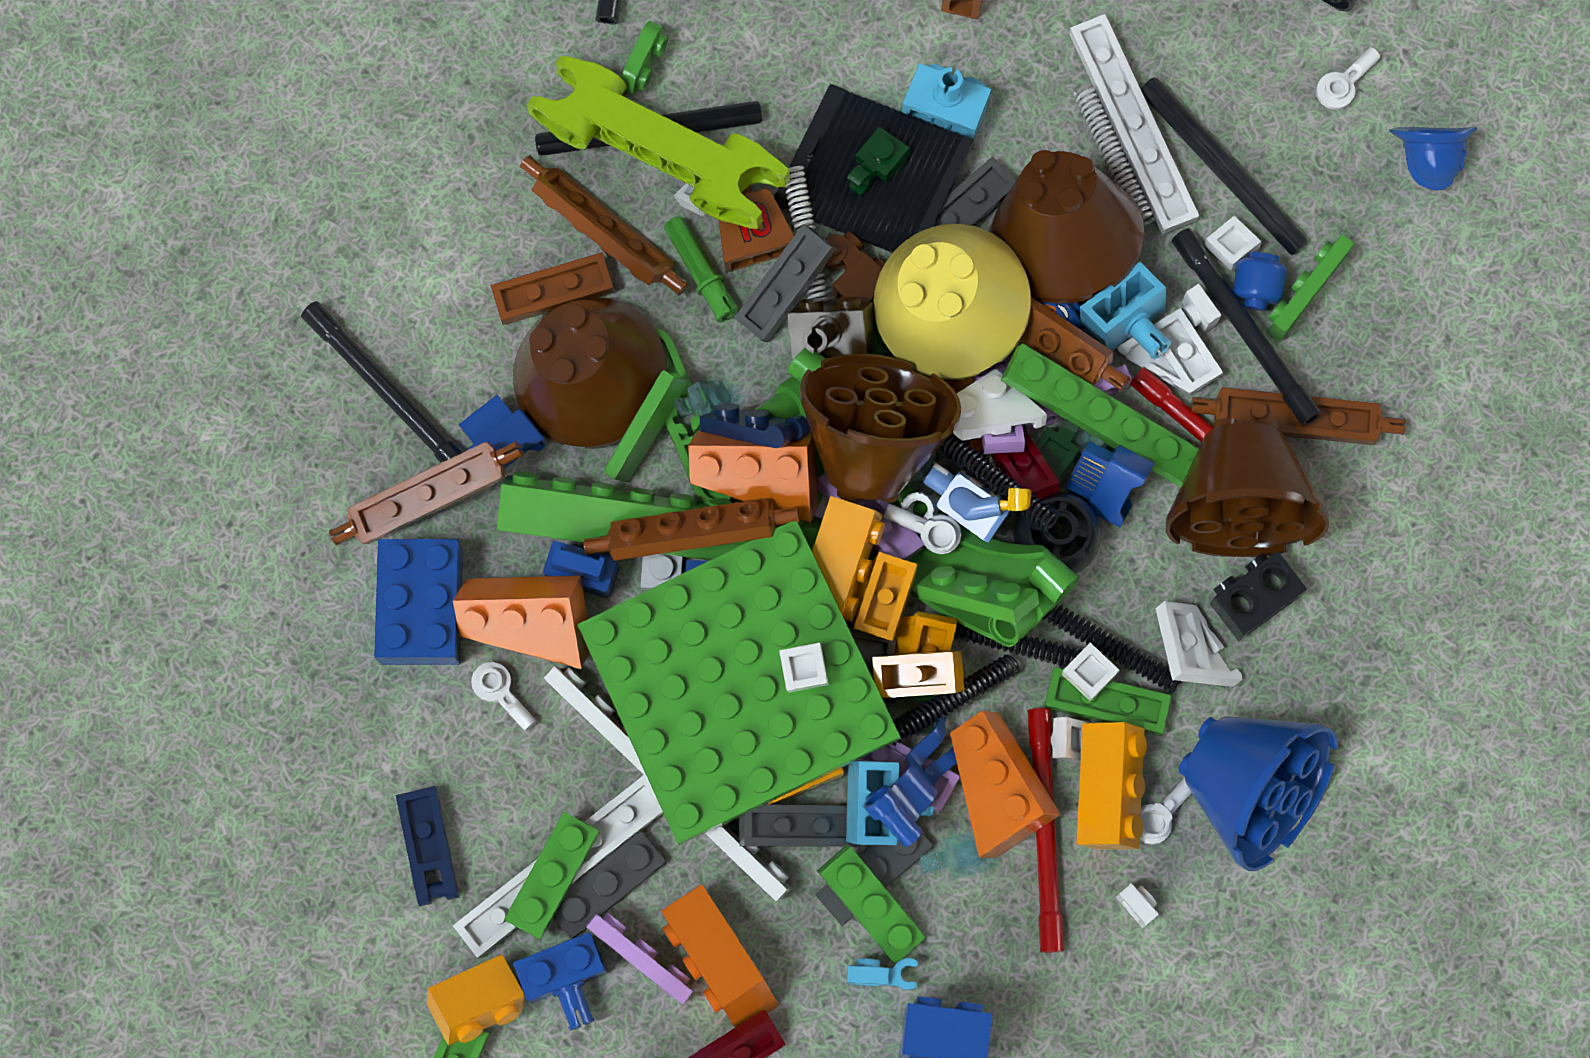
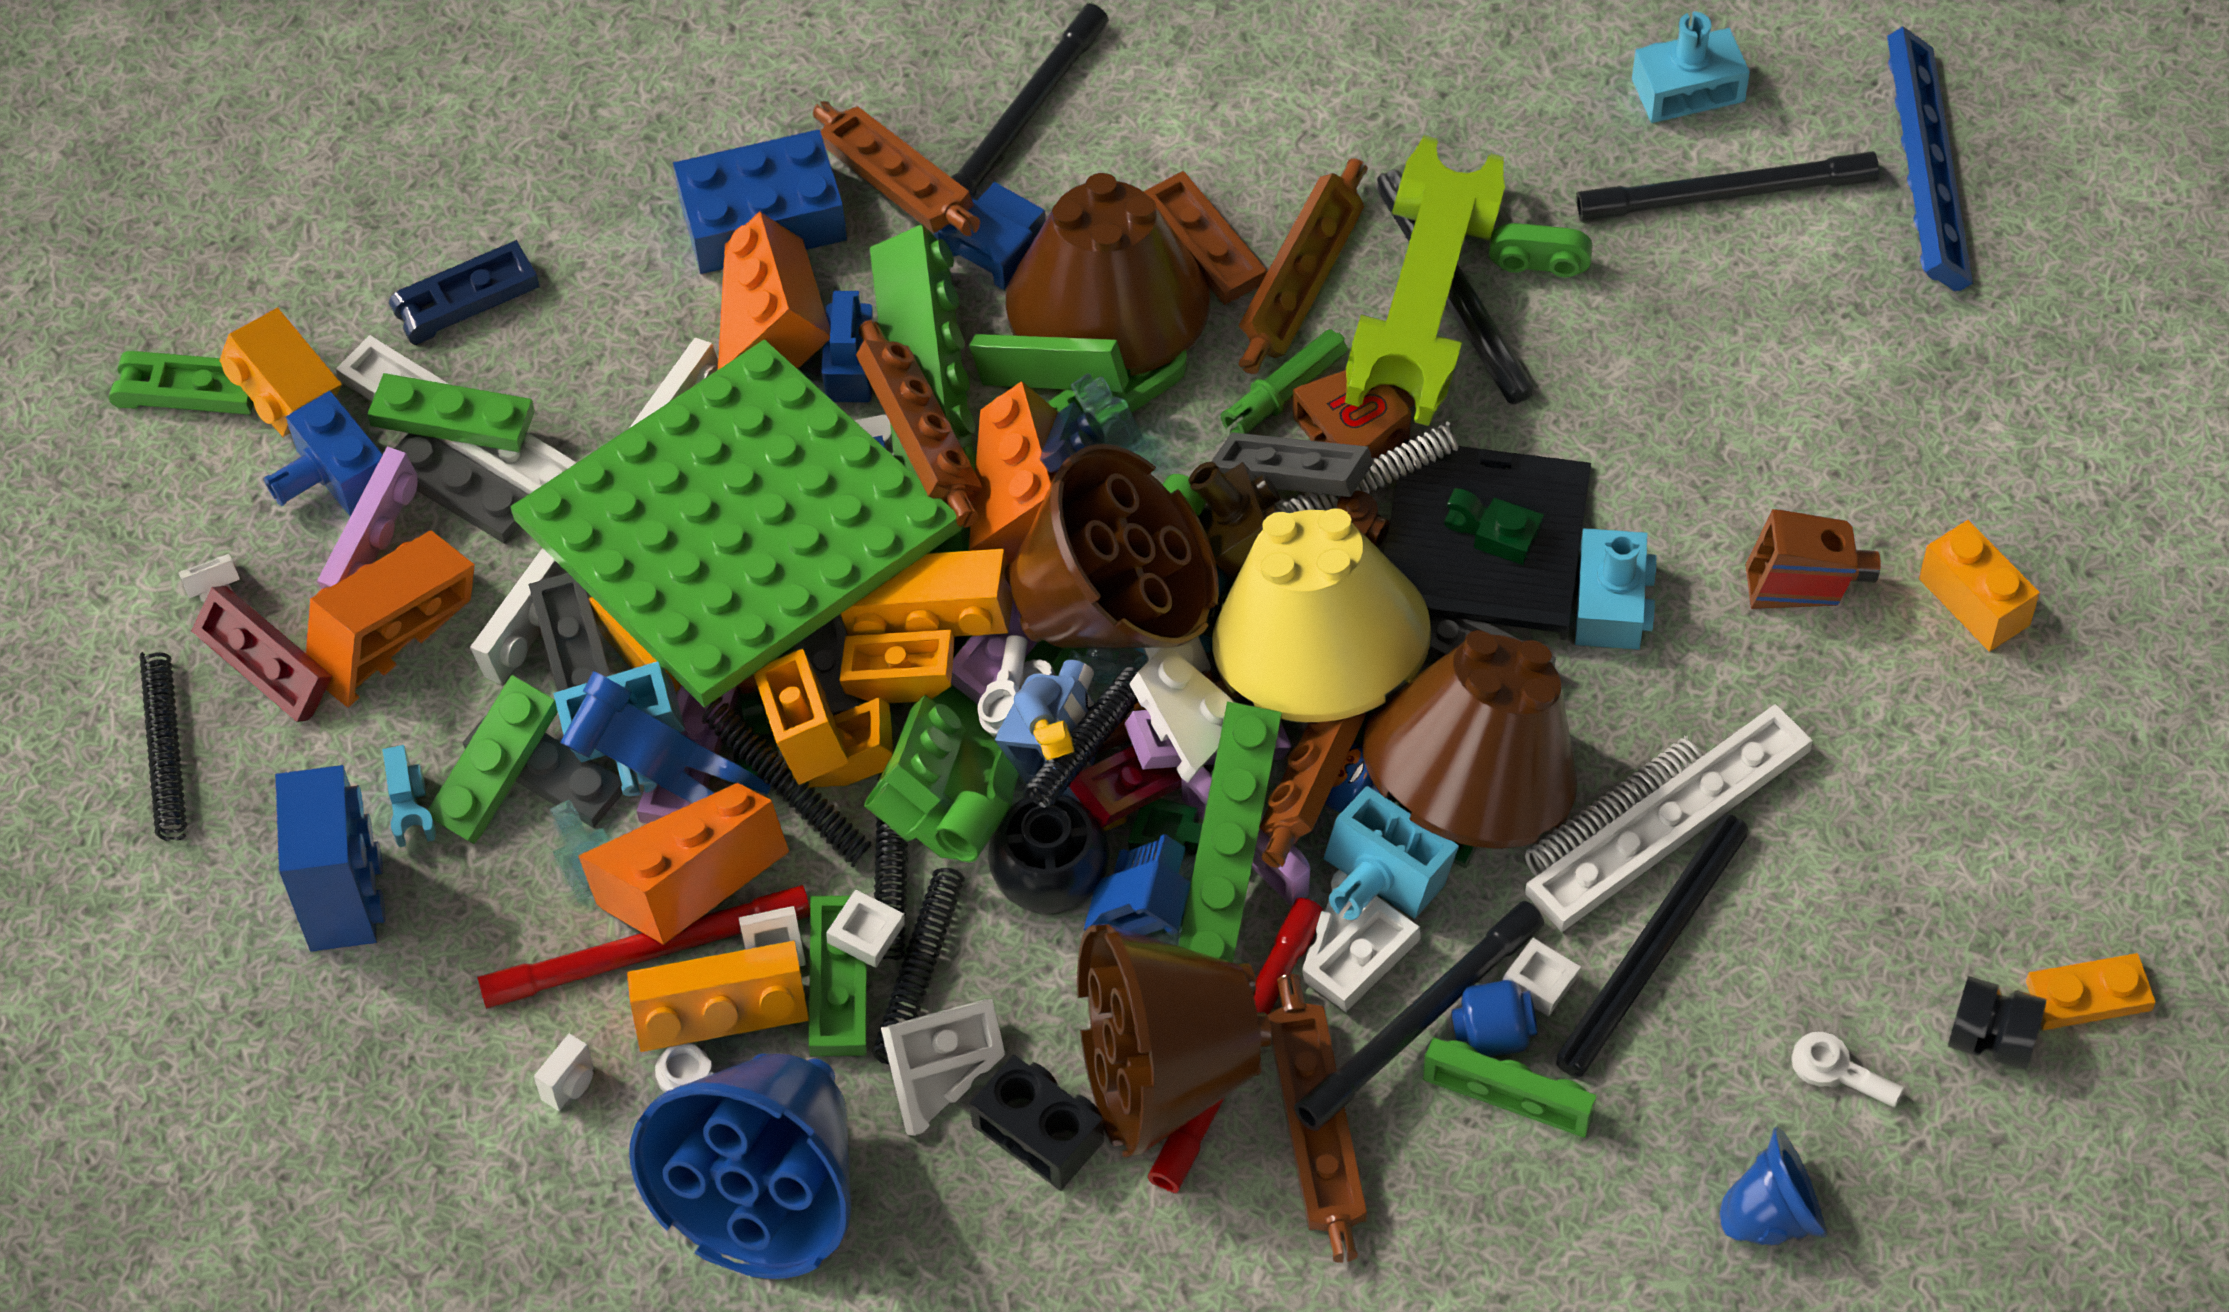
camera: 75 degrees right, 20 degrees down
white plate [471,662,537,731] -> none
white plate [779,643,829,693] -> none
white plate [1182,284,1221,333] -> none

